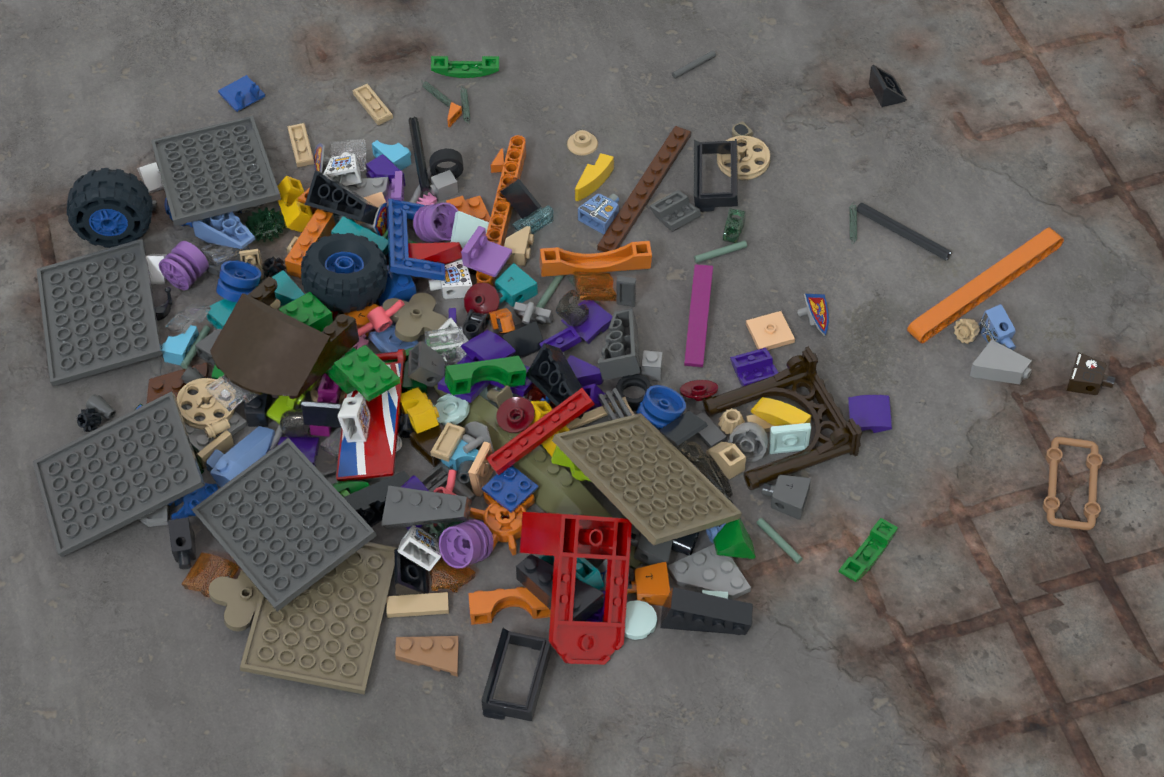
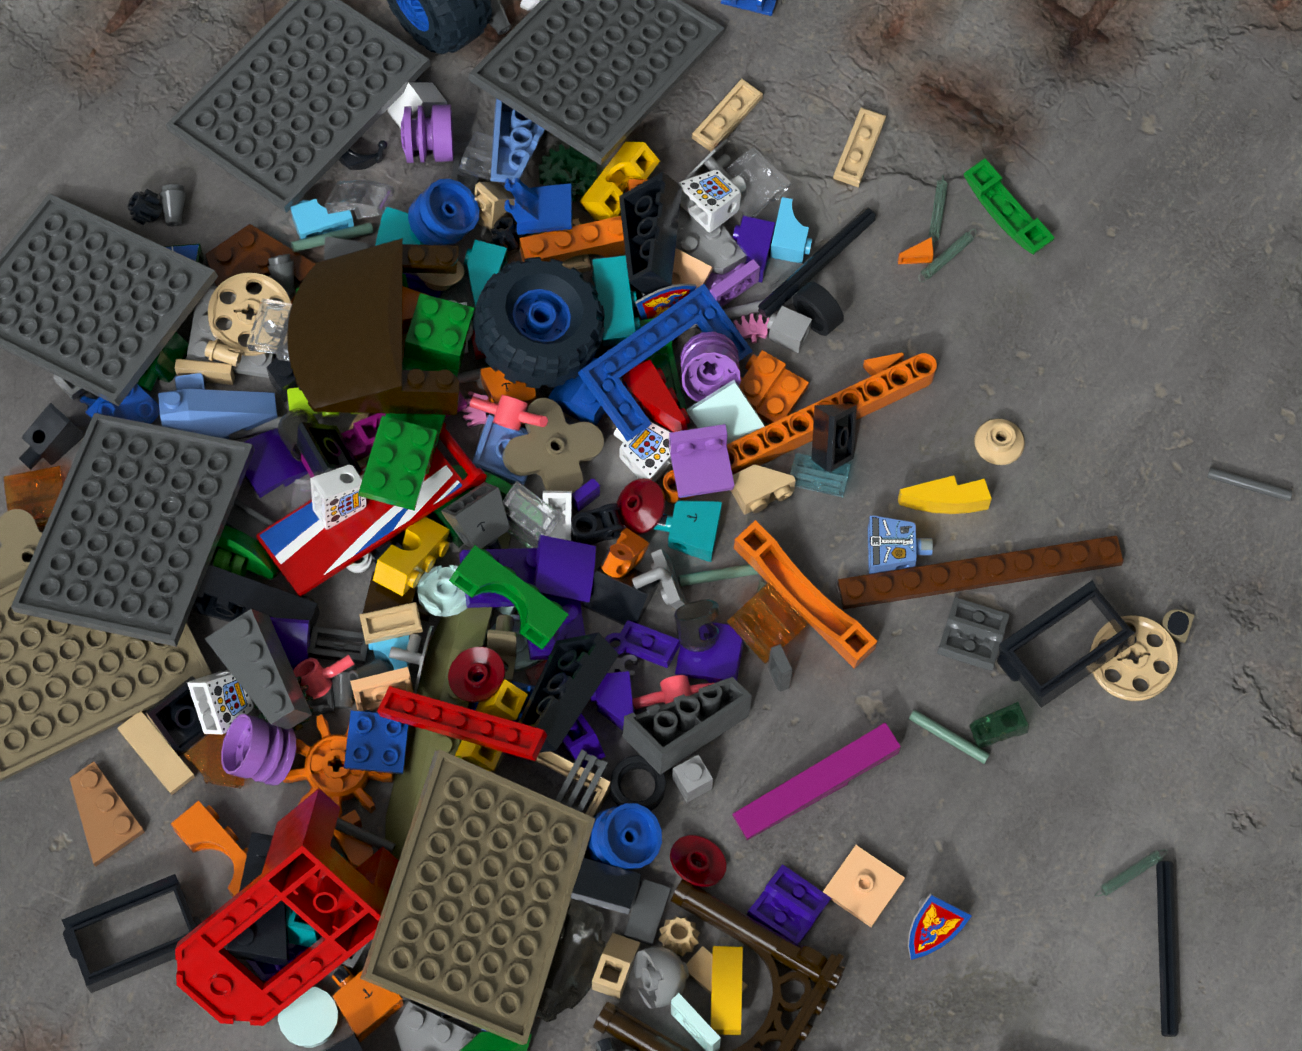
camera: 50 degrees right, 15 degrees up
none -> blue plate [504,178,572,235]
none -> coral piece [632,675,714,710]

